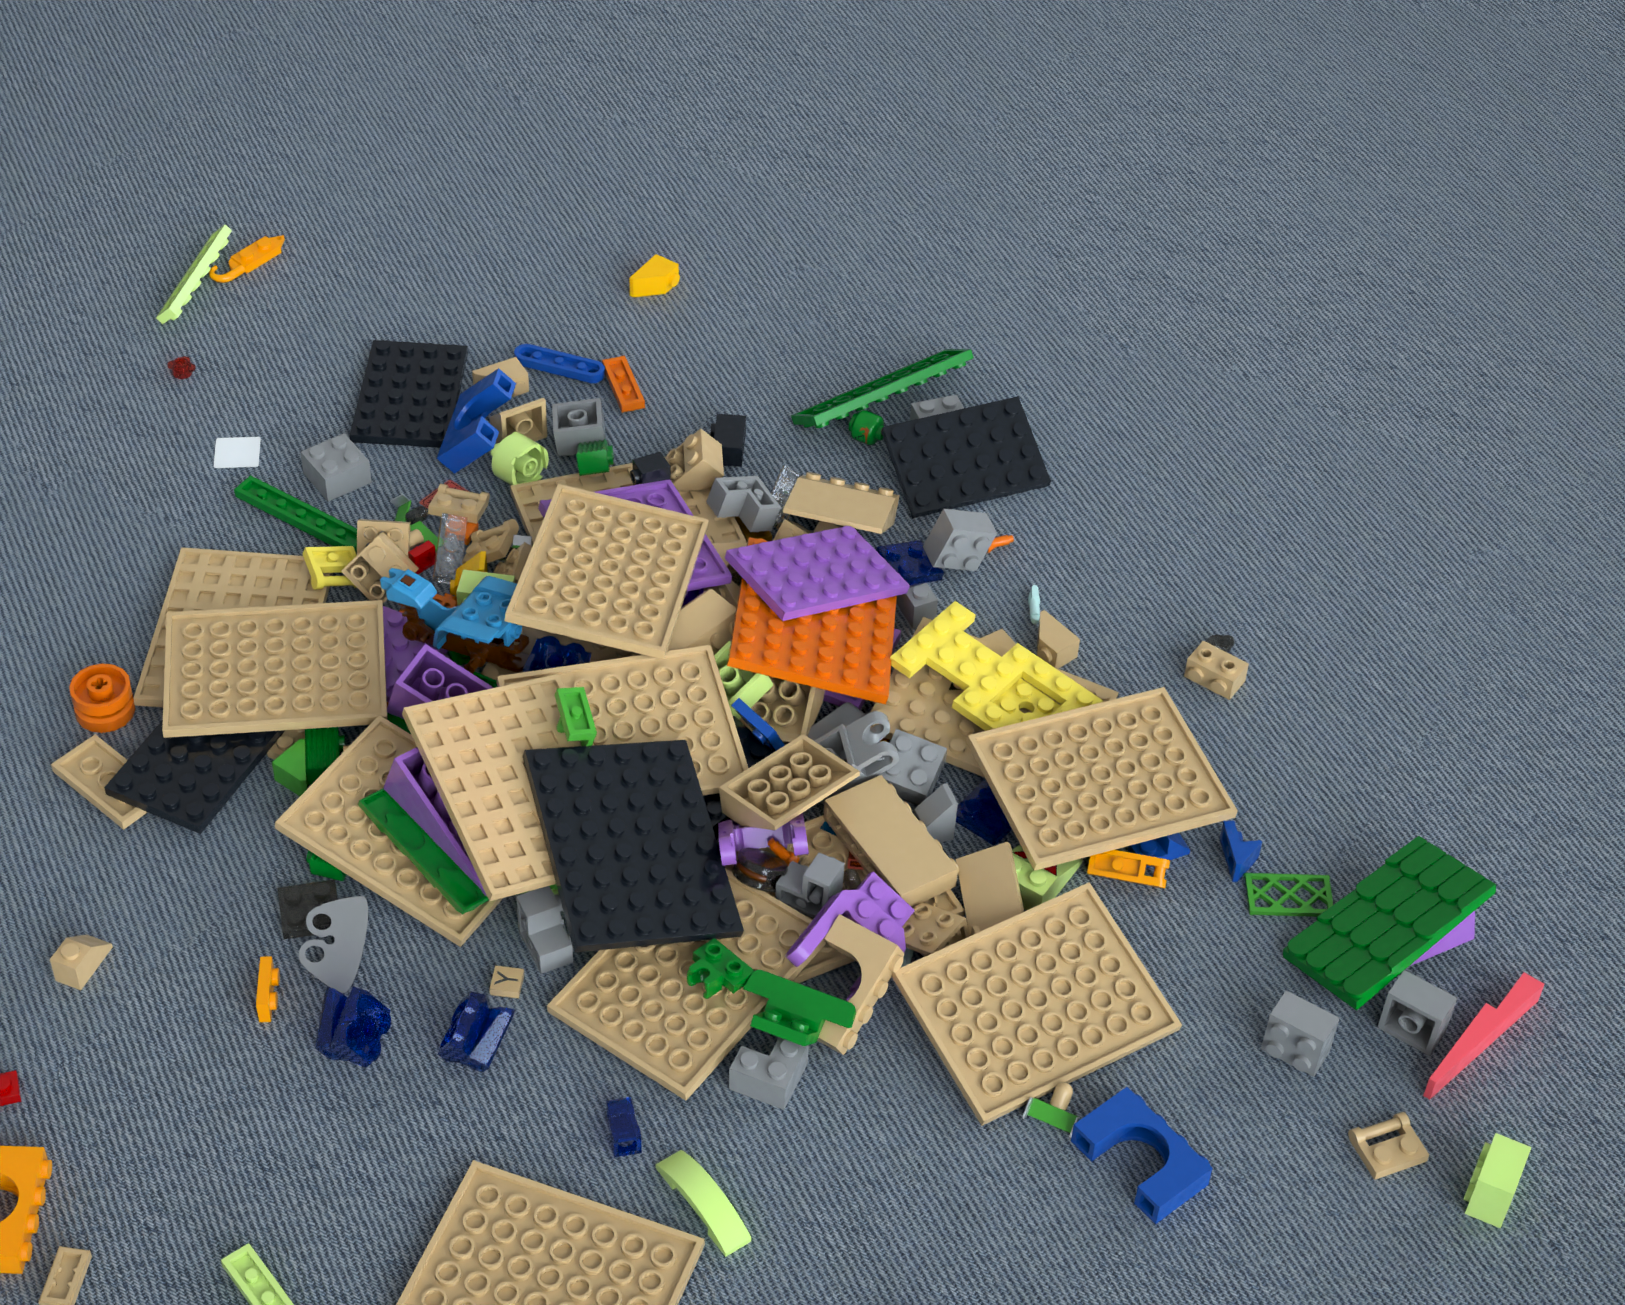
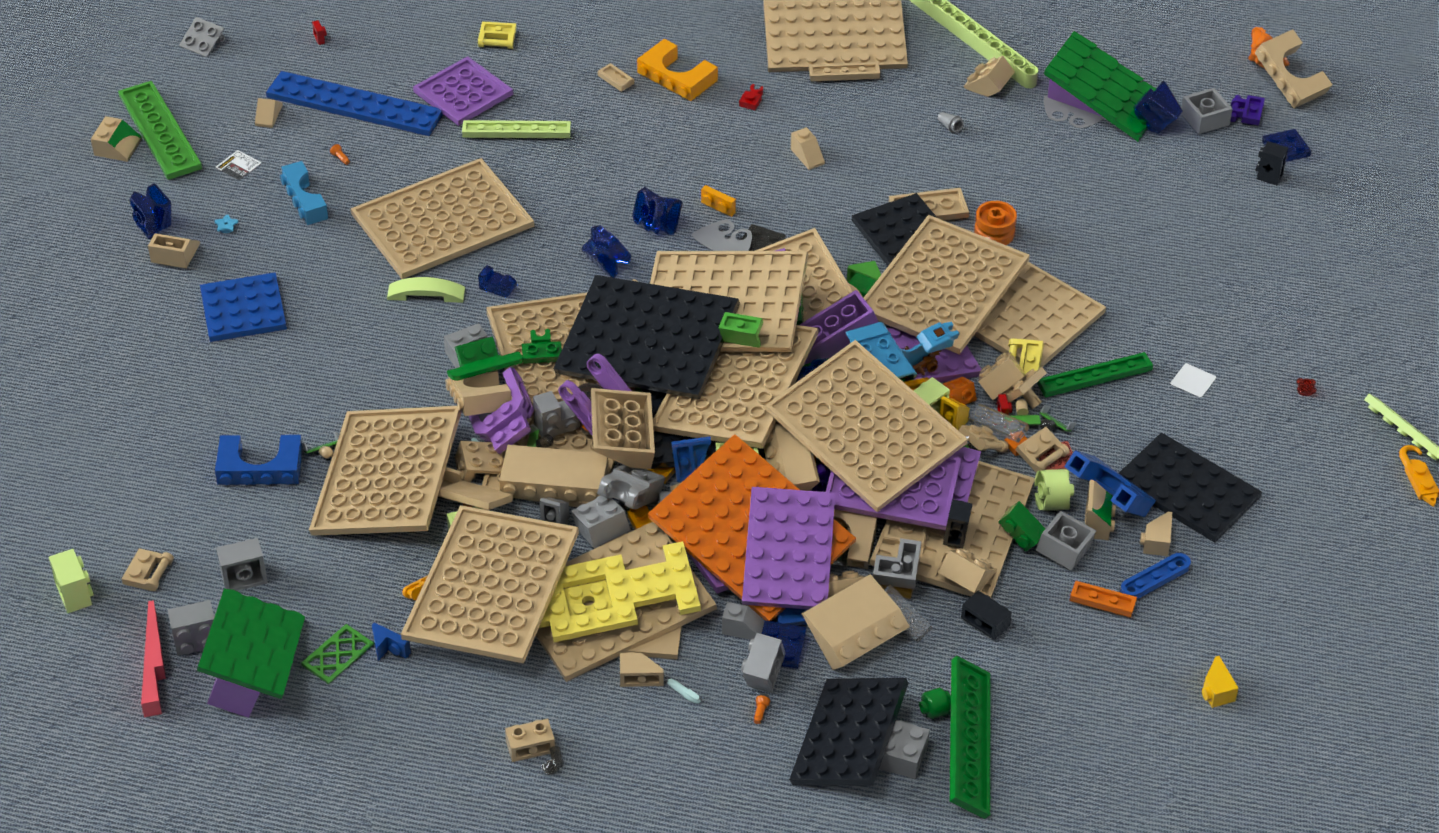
camera: 130 degrees right, 0 degrees up
light grey brick [300,433,372,502] -> none

